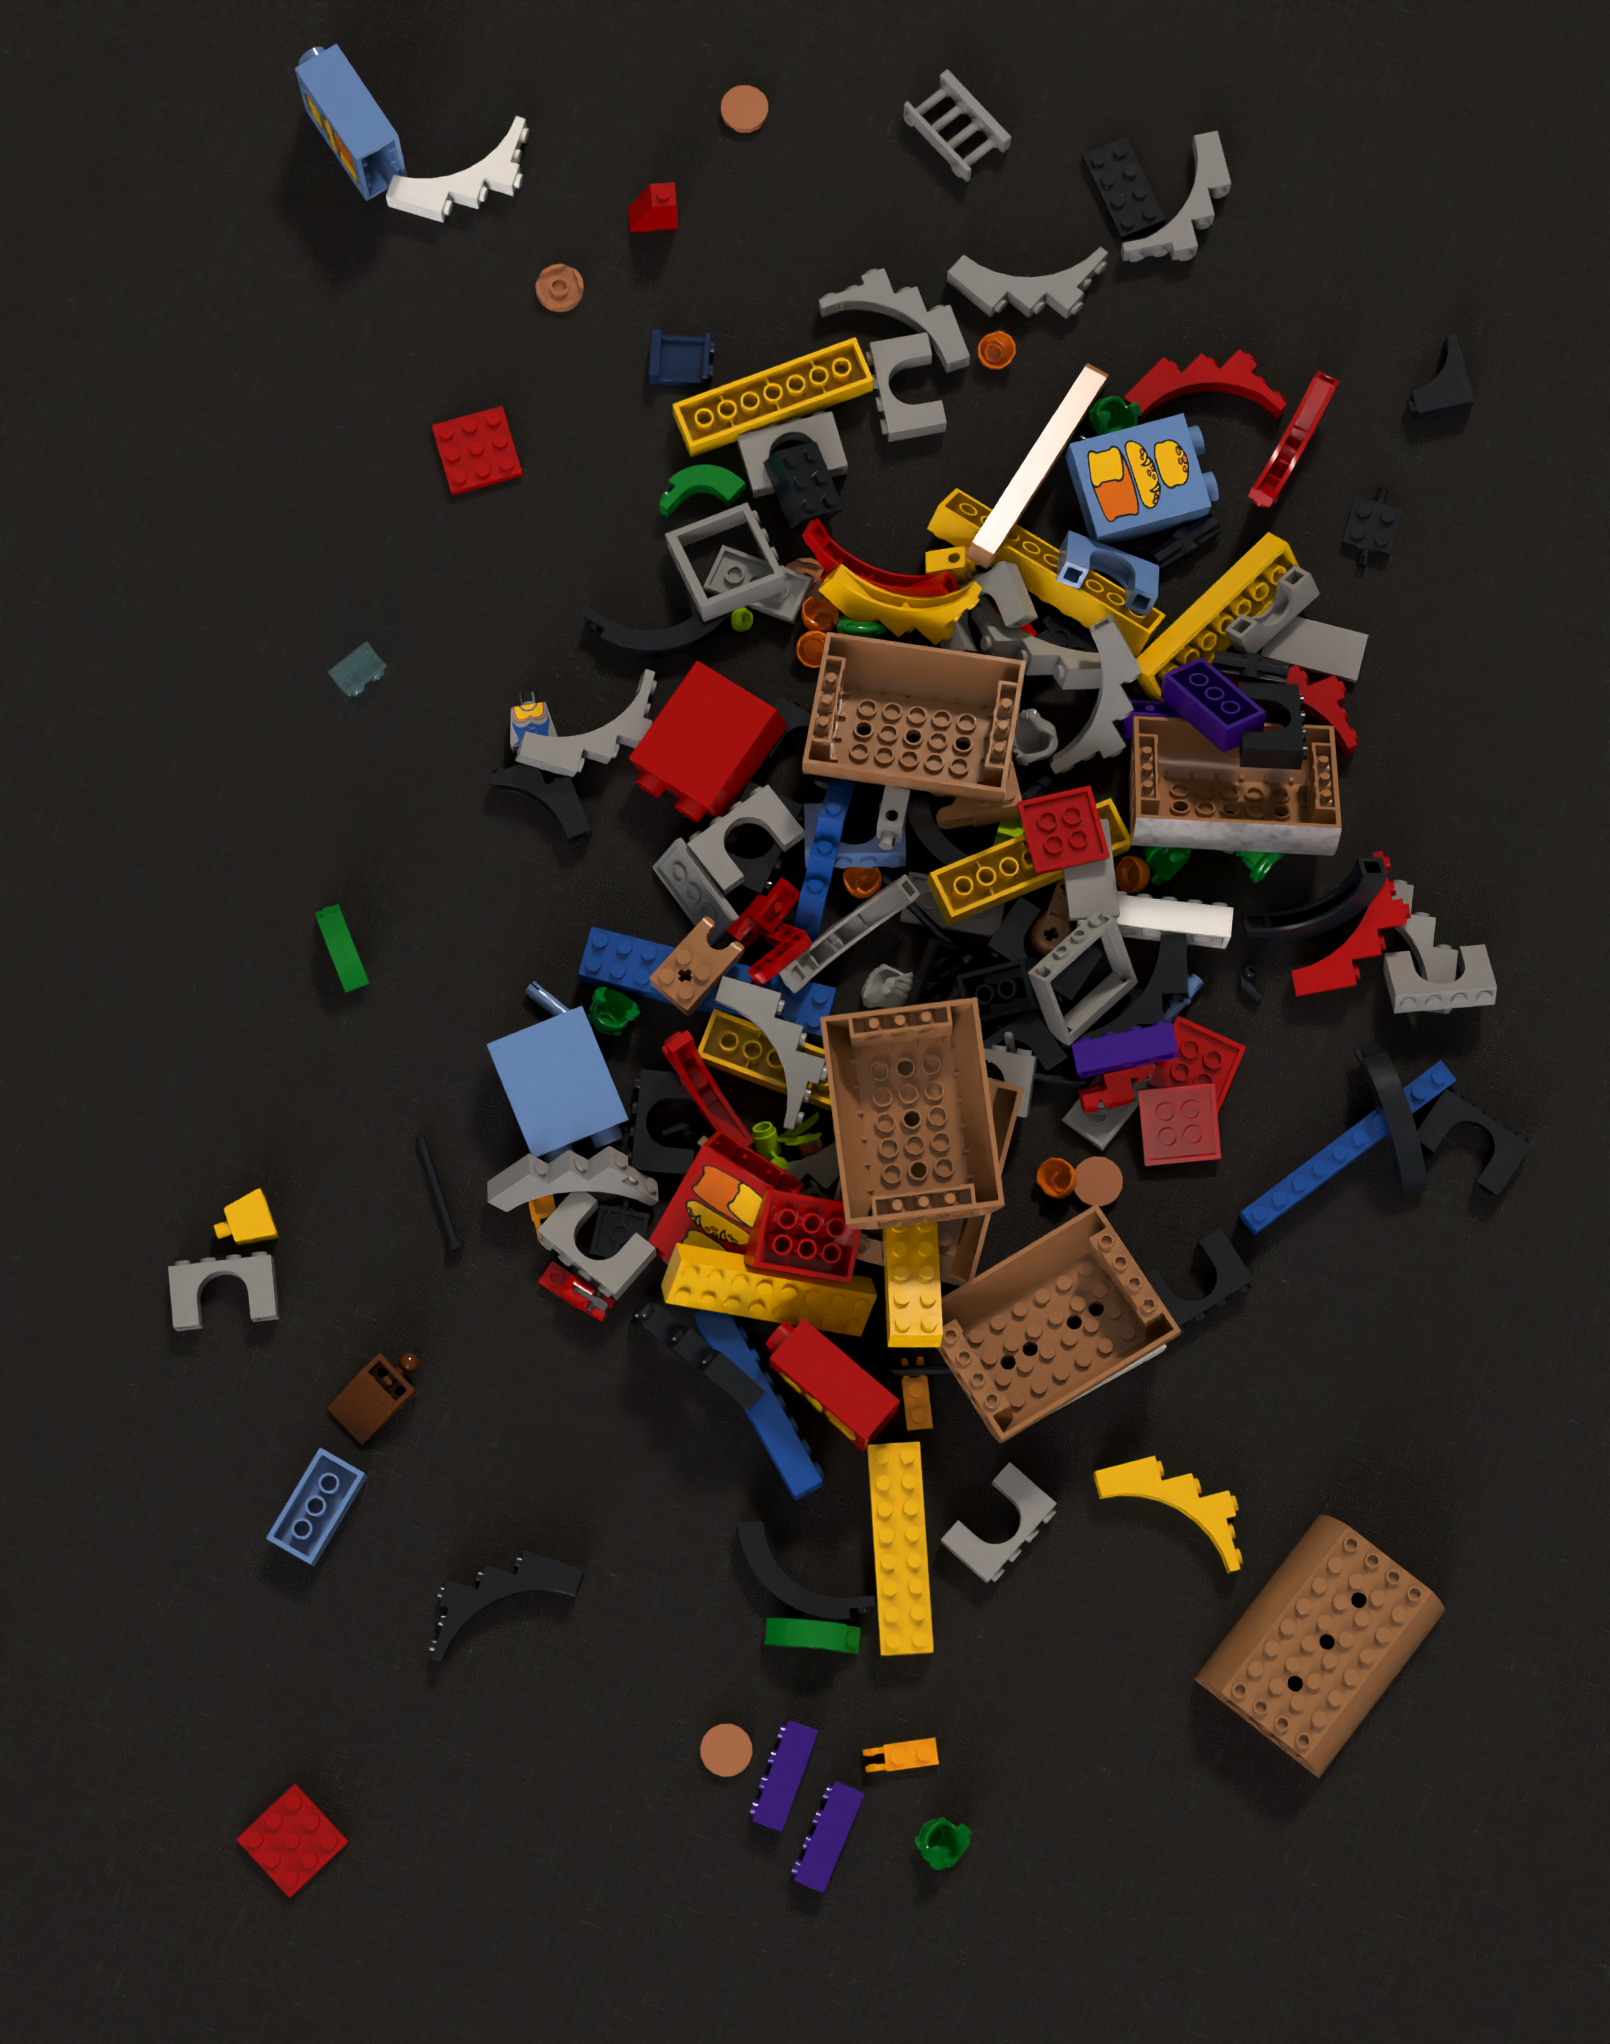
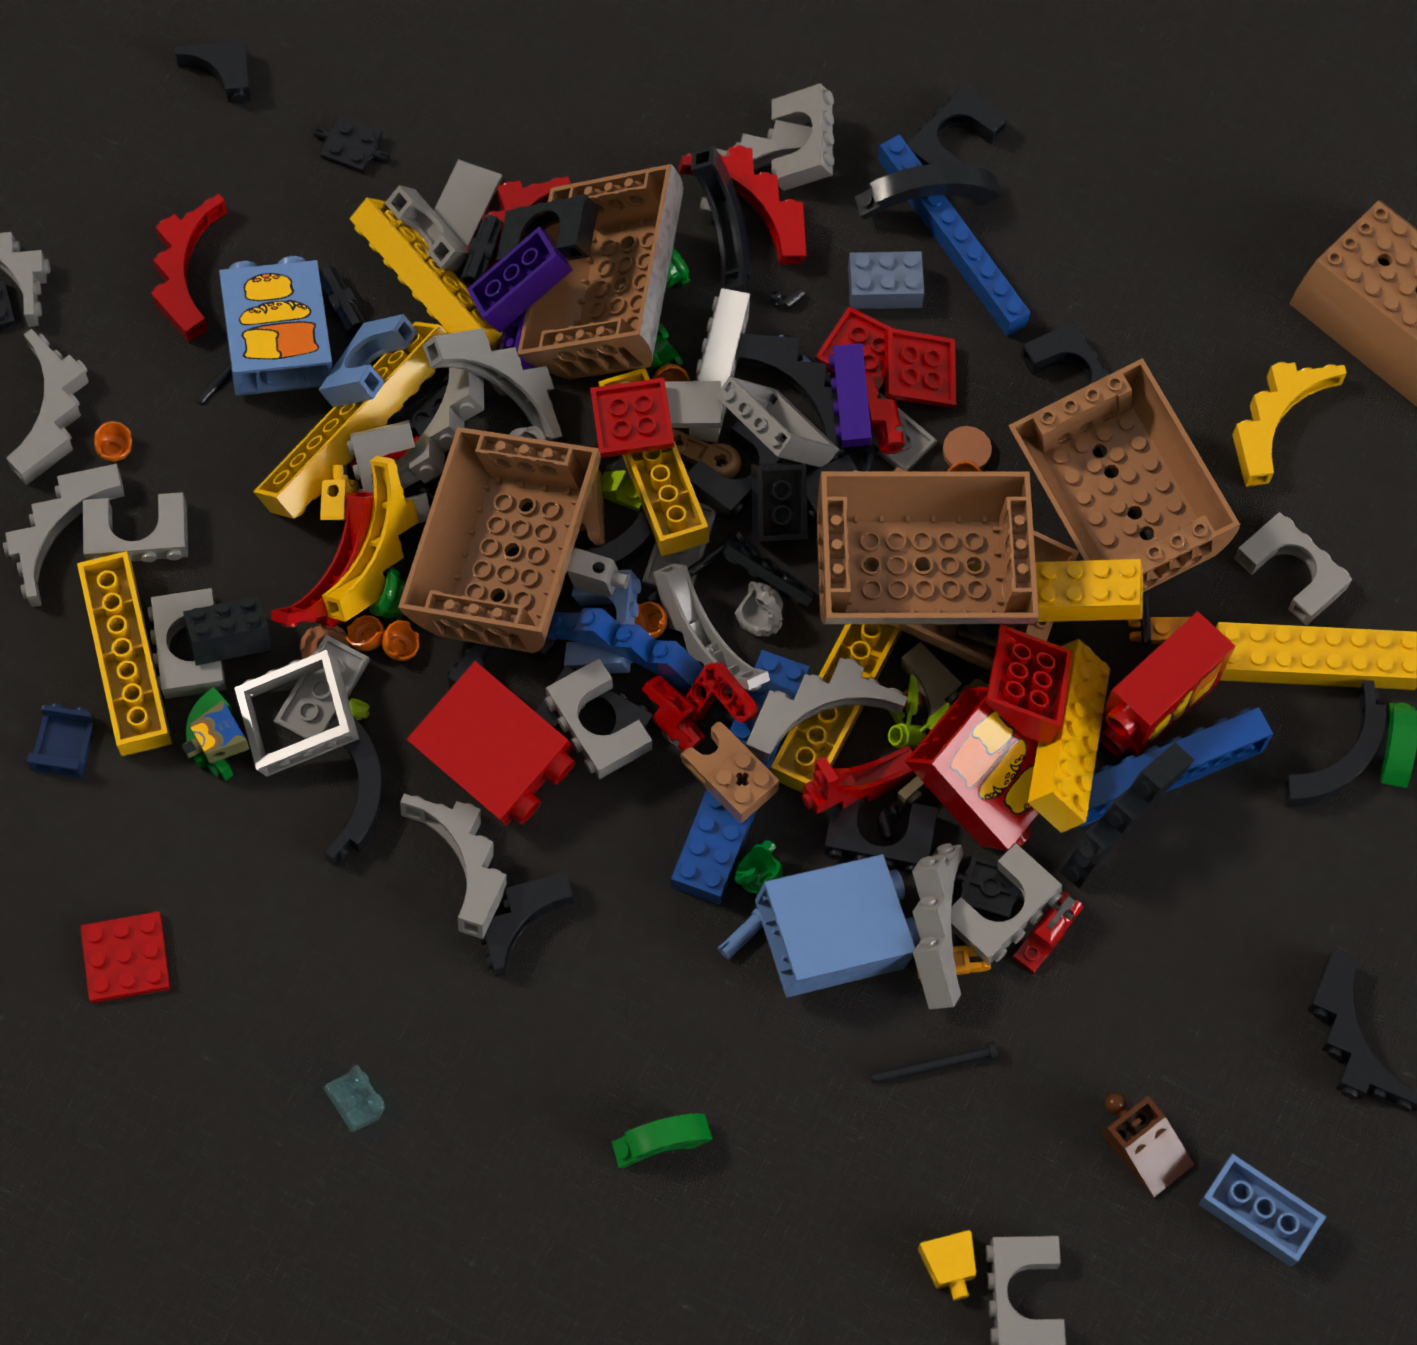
camera: 85 degrees left, 10 degrees down
torso [510,692,558,753] -> none
light grey tile [652,838,739,946] -> none
beam [965,363,1109,569] -> none
green helmet [1088,396,1142,436] -> none
red arch [1248,371,1340,508] -> none
none -> torso [182,700,249,763]
none -> sand blue brick [848,251,924,309]

